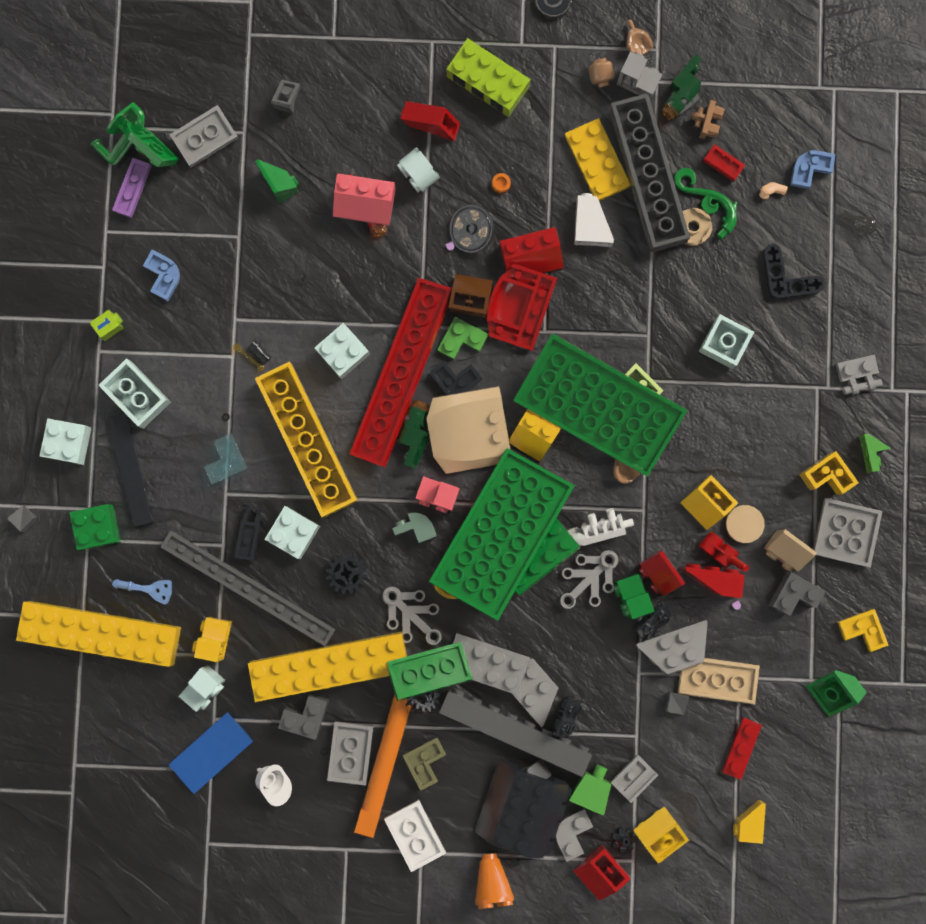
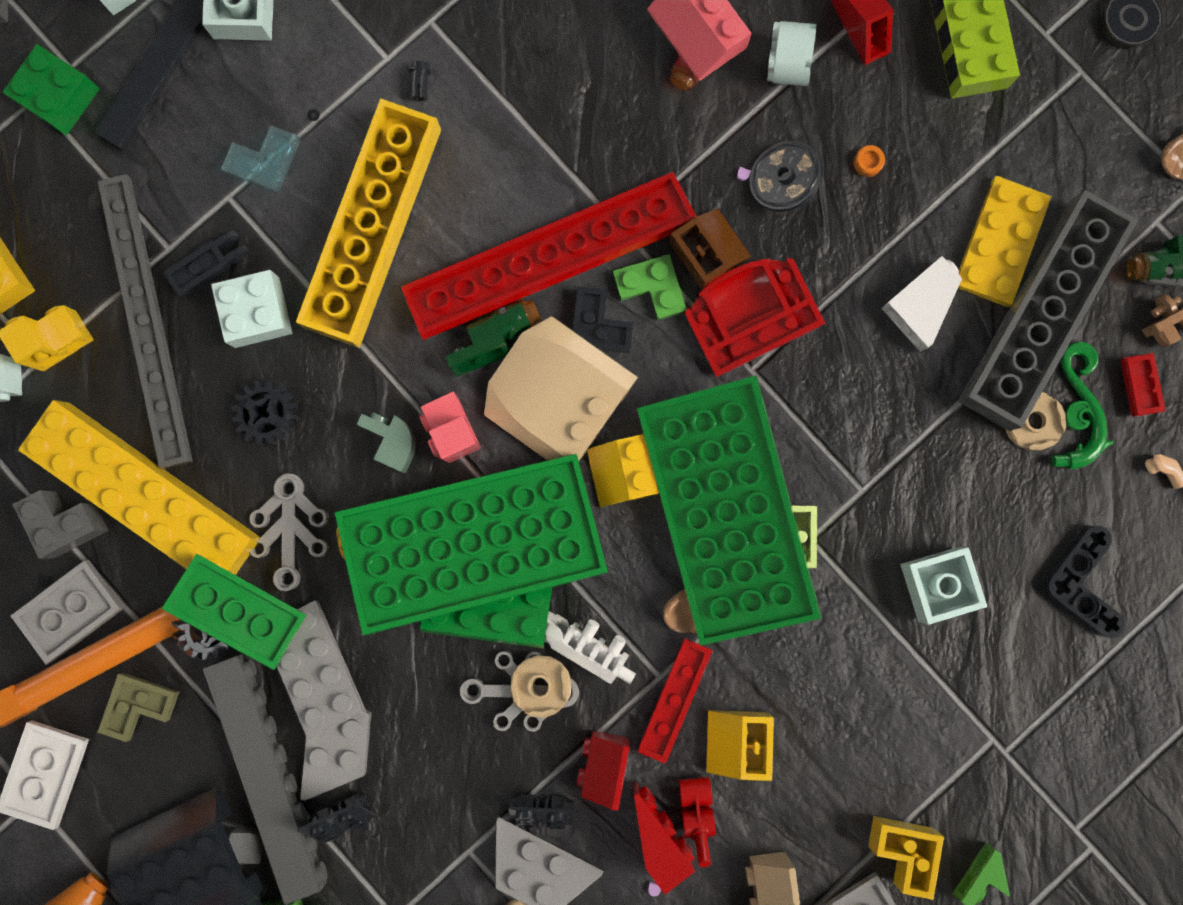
camera: 45 degrees right, 0 degrees up
medium blue piece [112,579,172,604] -> none
clear yellow hinge [233,343,265,372] -> none
light aqua brick [315,323,370,379] -> none
red slope [499,227,564,273] -> none
medium nougat head [588,58,614,88] -> none
green brick [614,574,655,619] -> none
light grey brick [617,52,662,100] -> none
tan tile [725,505,765,543] -> none
light grey plate [836,355,883,395] -> none
none -> tan tile [510,655,572,718]
none -> red plate [637,638,713,764]

